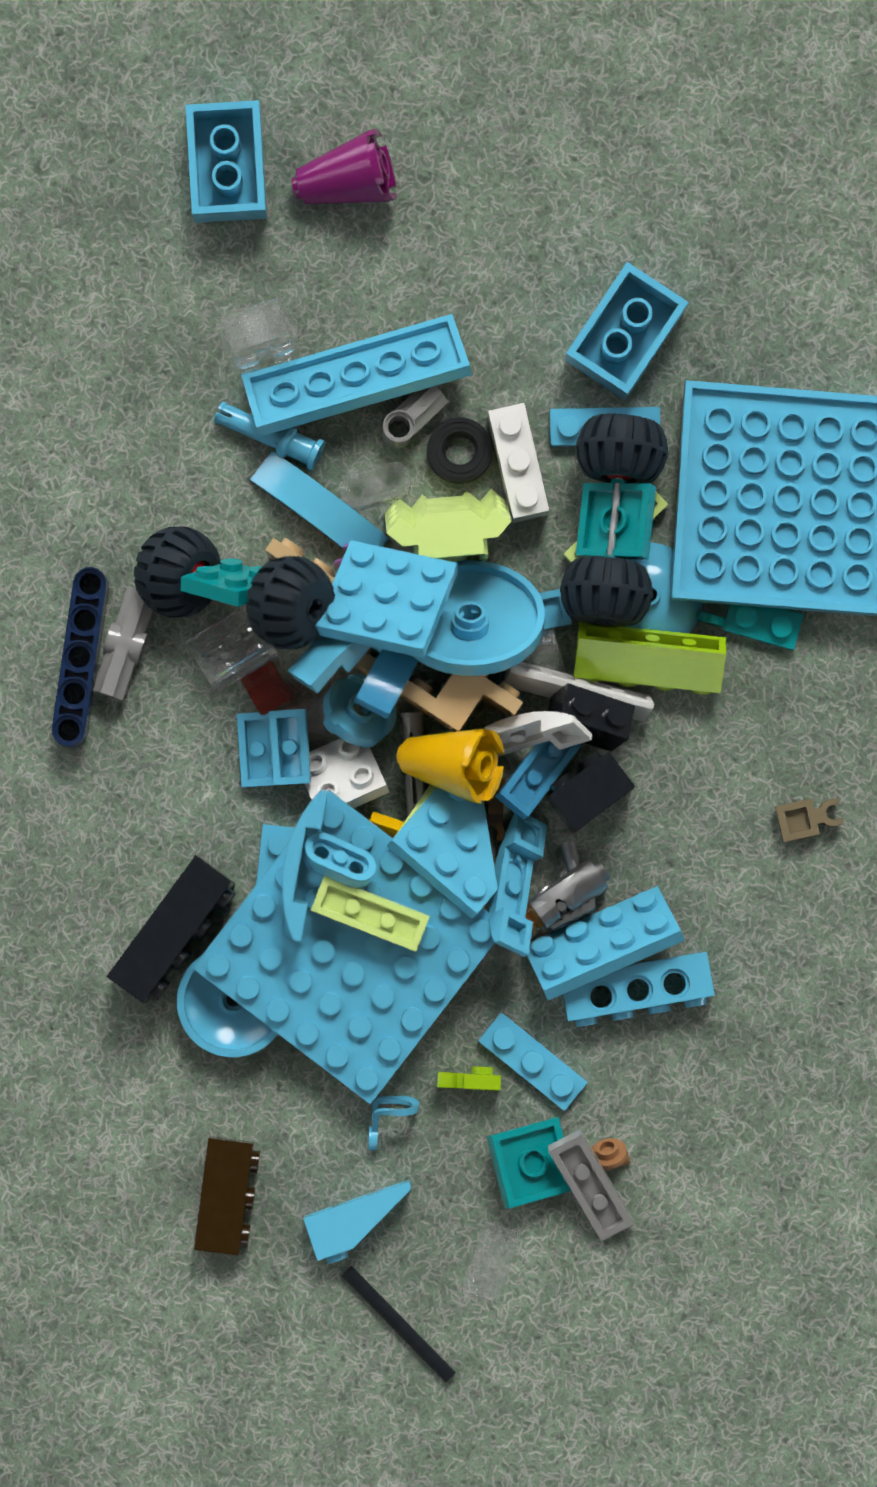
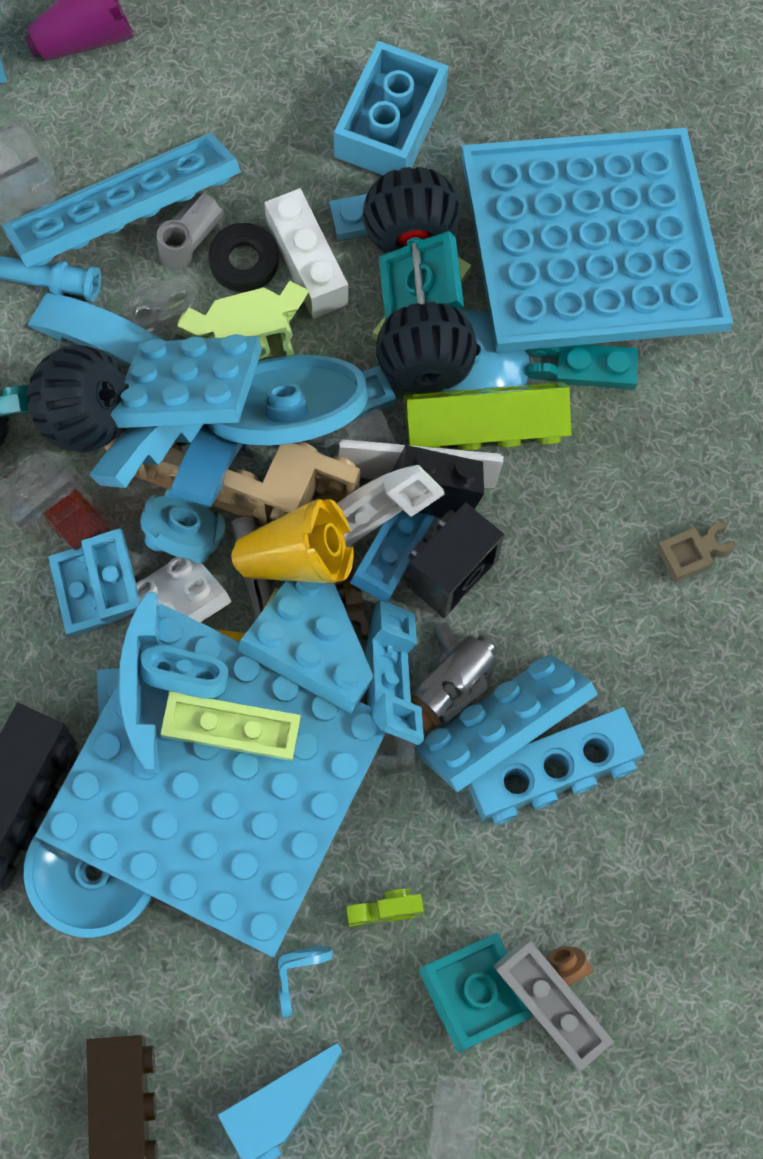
camera: 10 degrees left, 15 degrees down
medium azure plate [478,1012,588,1111] -> none

